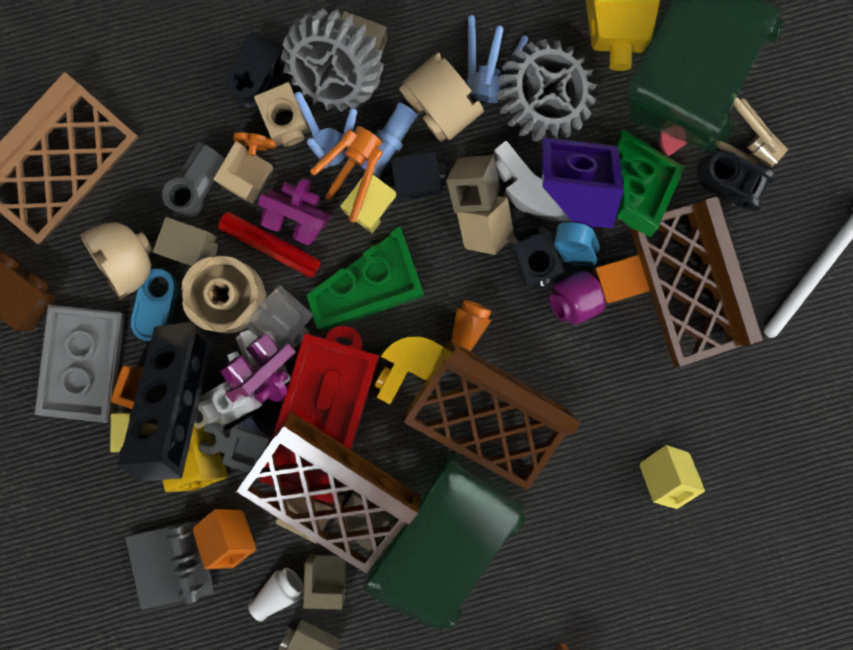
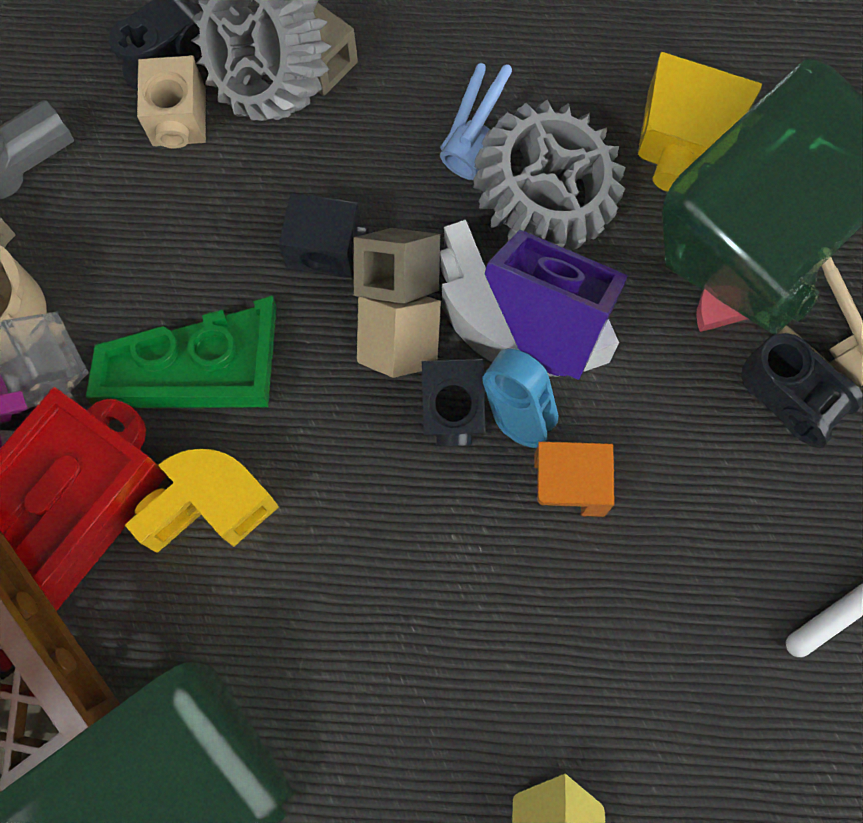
camera: 25 degrees right, 15 degrees down
tan panel [213,141,273,204] -> none
red axle [218,212,321,278] -> none
orange plant [233,133,276,156] -> none
magenta hips [258,178,332,245] -> none
light blue plant [295,92,357,168] -> none
orange plant [310,126,383,222] -> none
light yellow panel [340,175,396,234] -> none
light blue pin [361,102,418,178] -> none
tan brick [399,52,484,142] -> none
reddish brown fence [402,339,581,491] -> none
orange cone [451,299,492,351] -> none
magenta head [549,270,606,325] -> none
green wing [615,129,684,238] -> none
reddish brown fence [630,196,763,368] -> none

